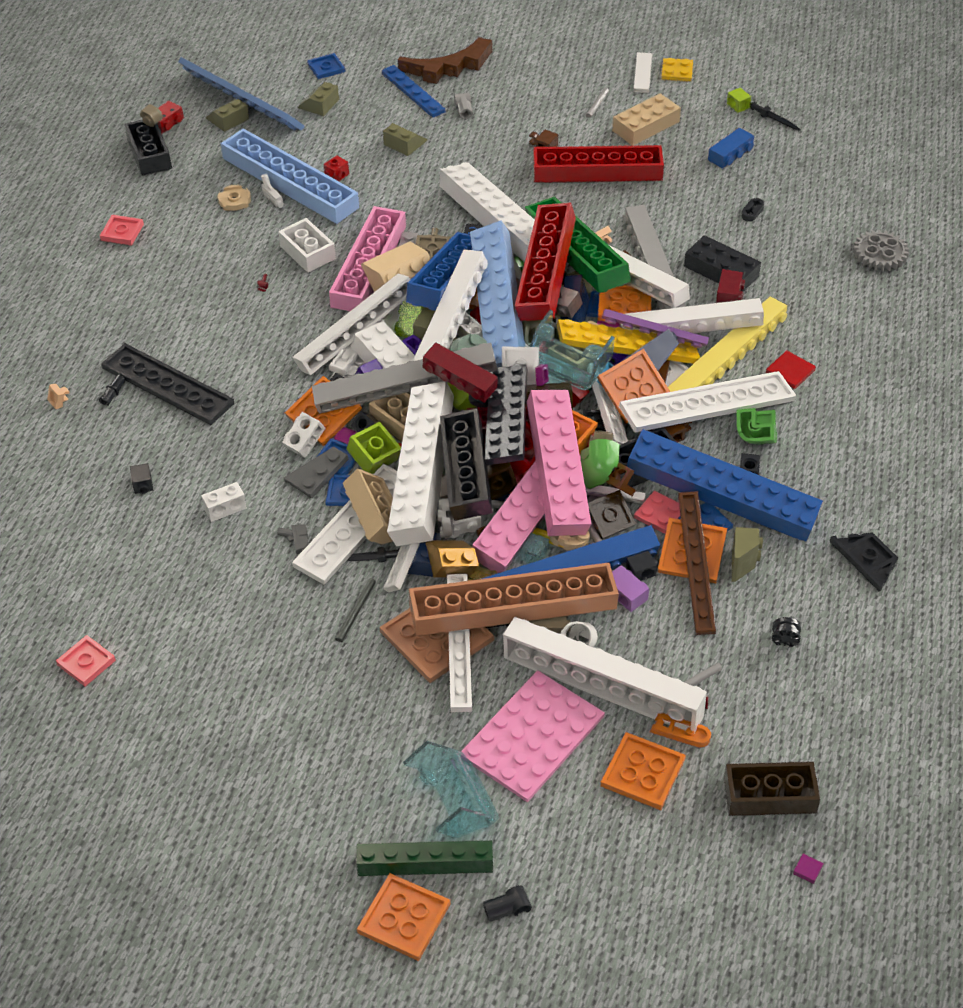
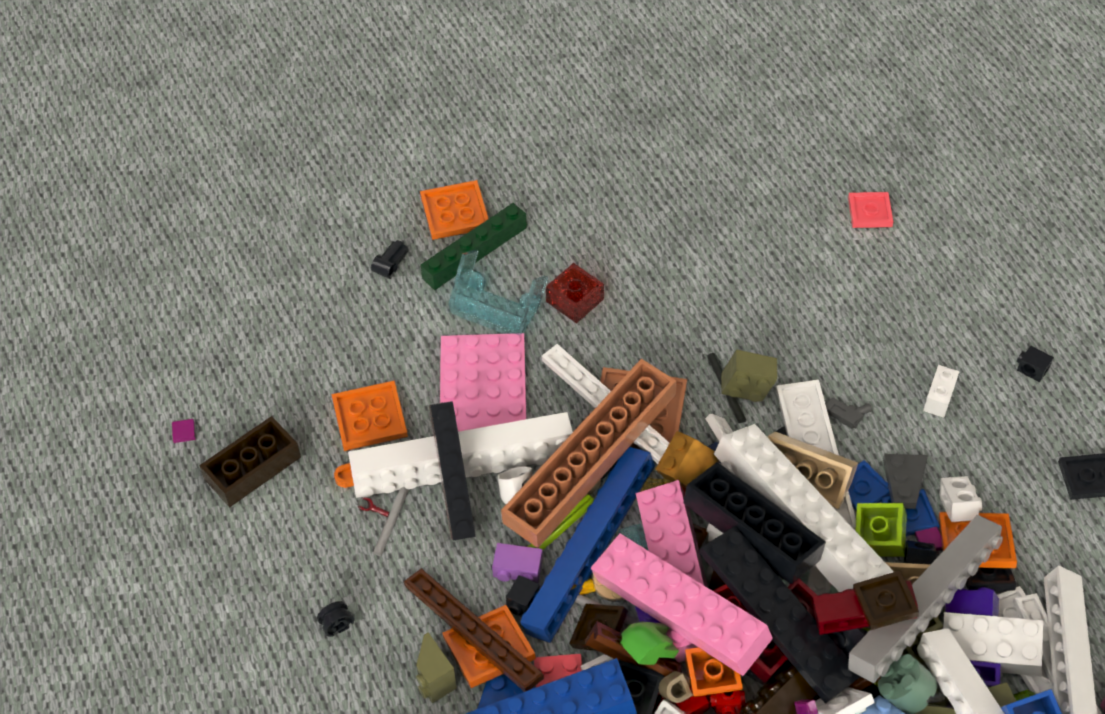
camera: 140 degrees right, 5 degrees up
none -> black brick [429,401,476,541]
none -> clear red brick [546,263,604,324]
none -> olive brick [721,349,777,402]
none -> dark brown plate [853,571,919,630]

